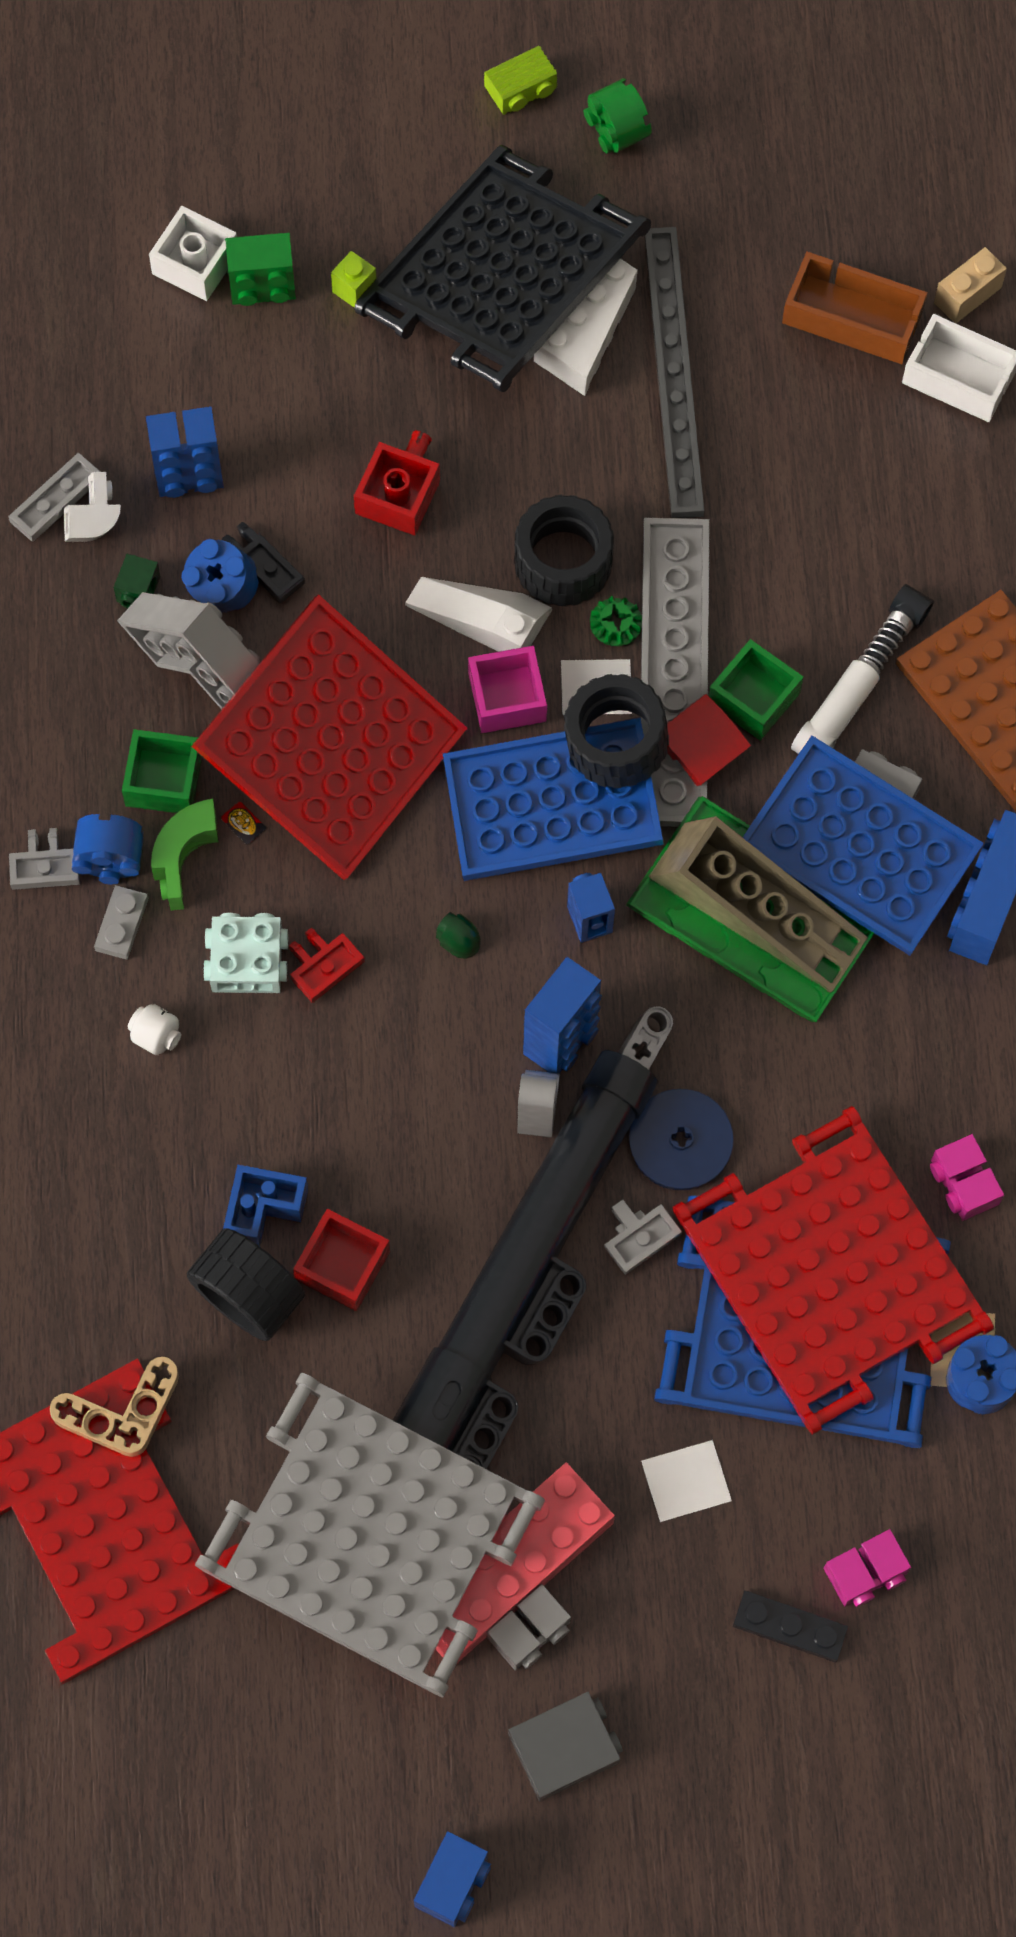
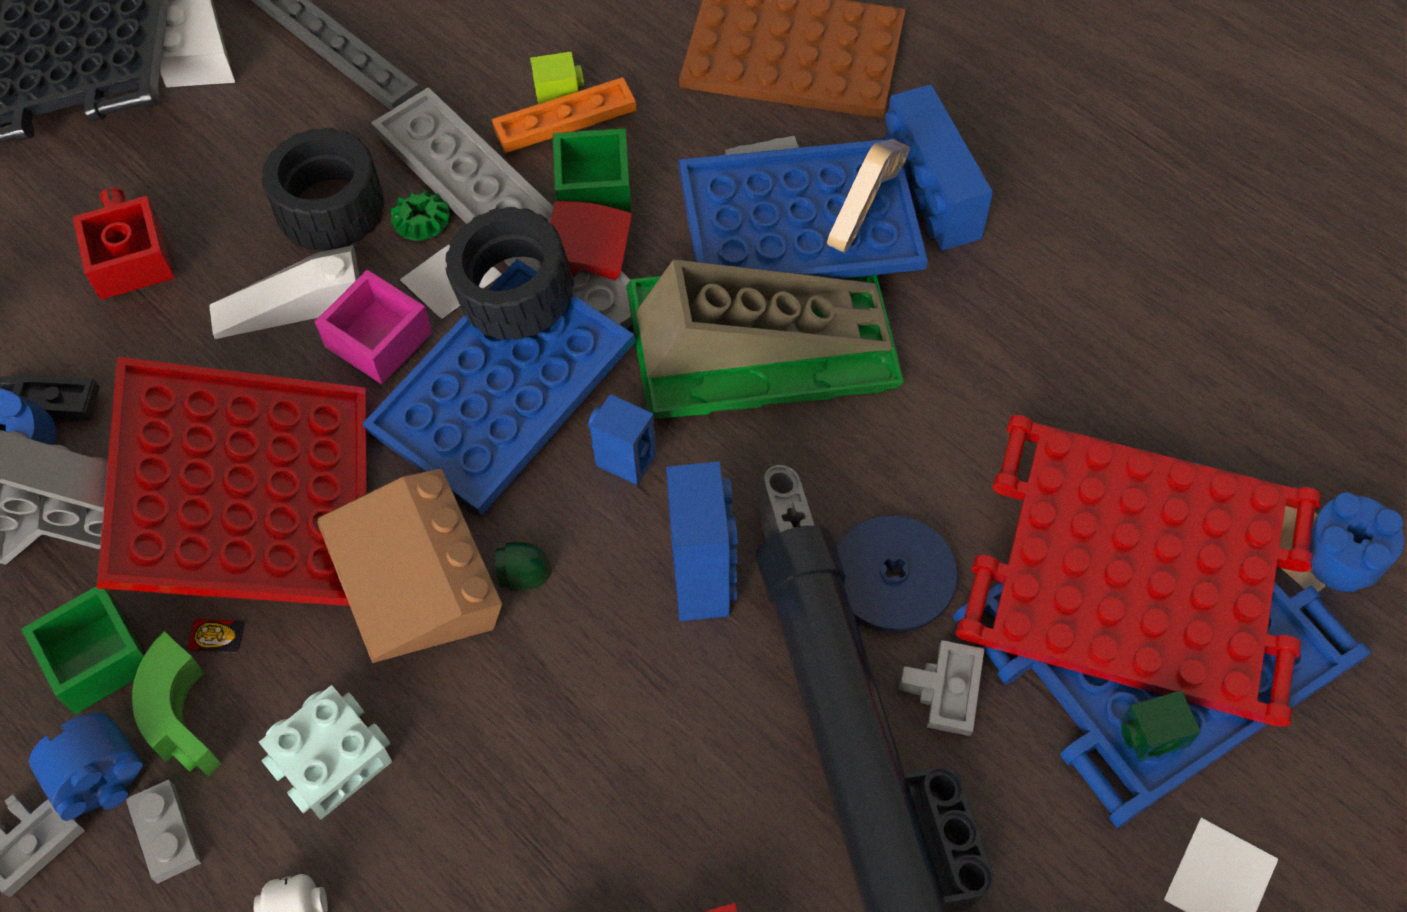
camera: 40 degrees left, 10 degrees down
red hinge [289,928,365,1003] -> none
light grey beam [517,1070,560,1138] -> none
piece [791,584,934,754] -> none
dark pink piece [930,1134,1004,1221] -> none
none -> medium nougat slope [317,468,502,663]
none -> orange plate [492,77,637,153]
none -> lime brick [530,52,584,104]
none -> tan beam [827,139,910,253]
none -> dark green brick [1121,690,1201,762]

